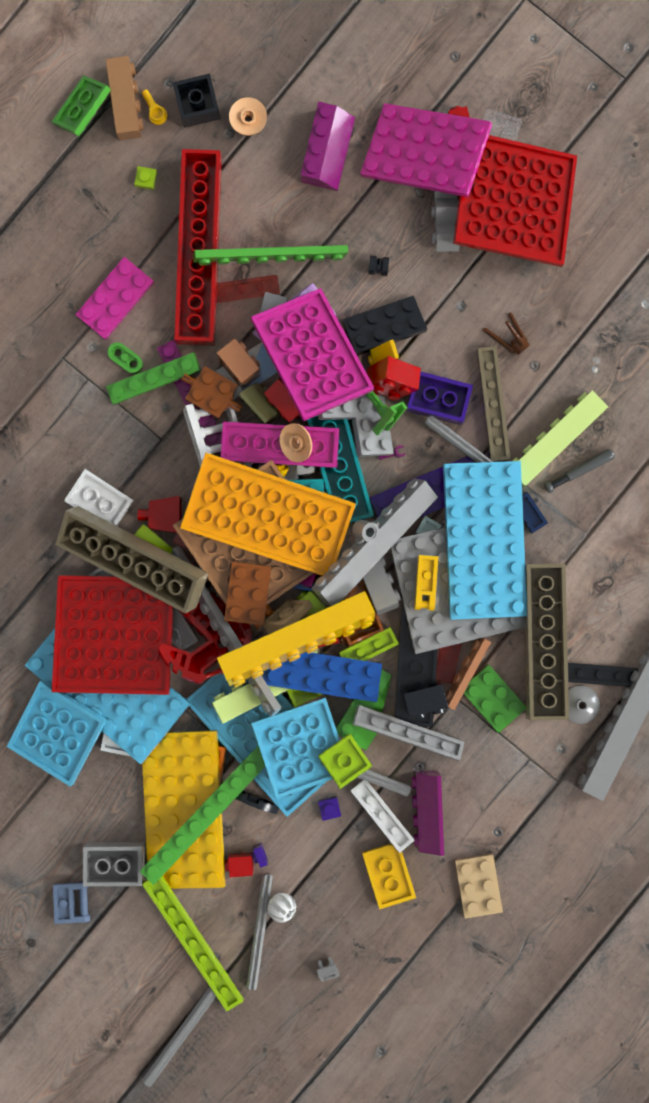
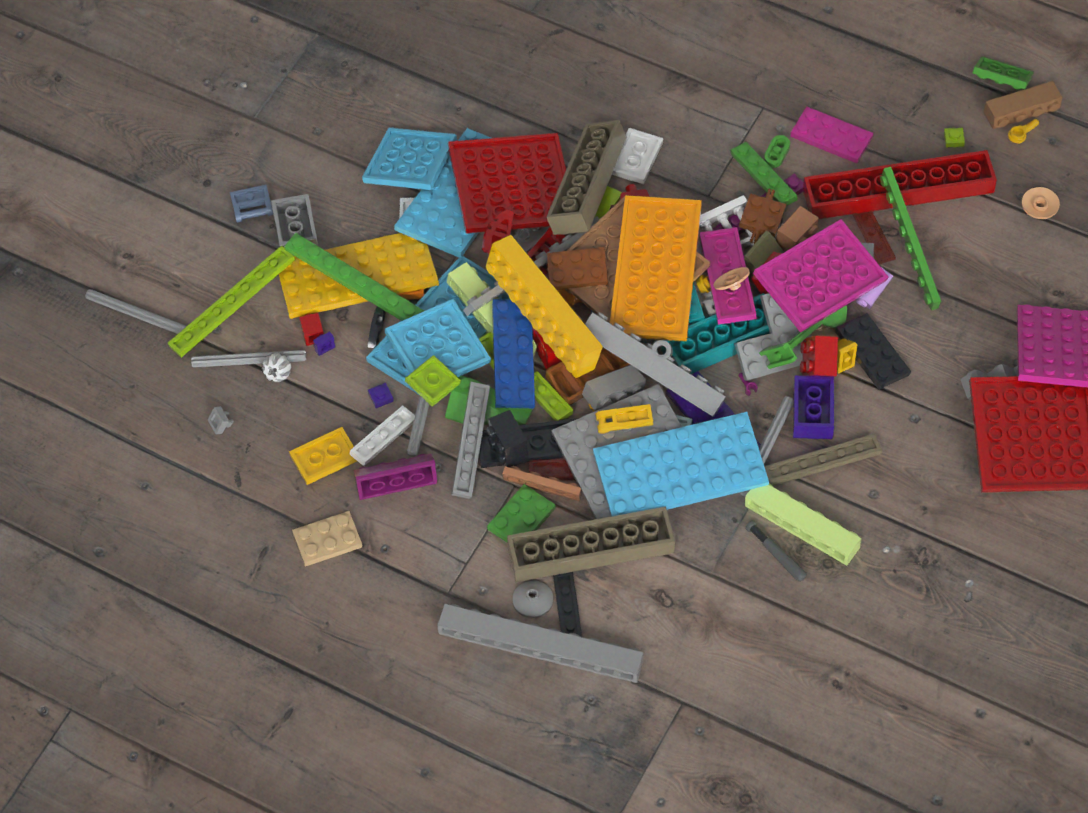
camera: 85 degrees right, 30 degrees down
black brick [172,73,221,128] -> none
magenta slope [301,101,355,191] -> none
black wheel [368,255,389,277] -> none
reddish brown plant [483,312,530,355] -> none
dark blue tile [522,492,548,534] -> none

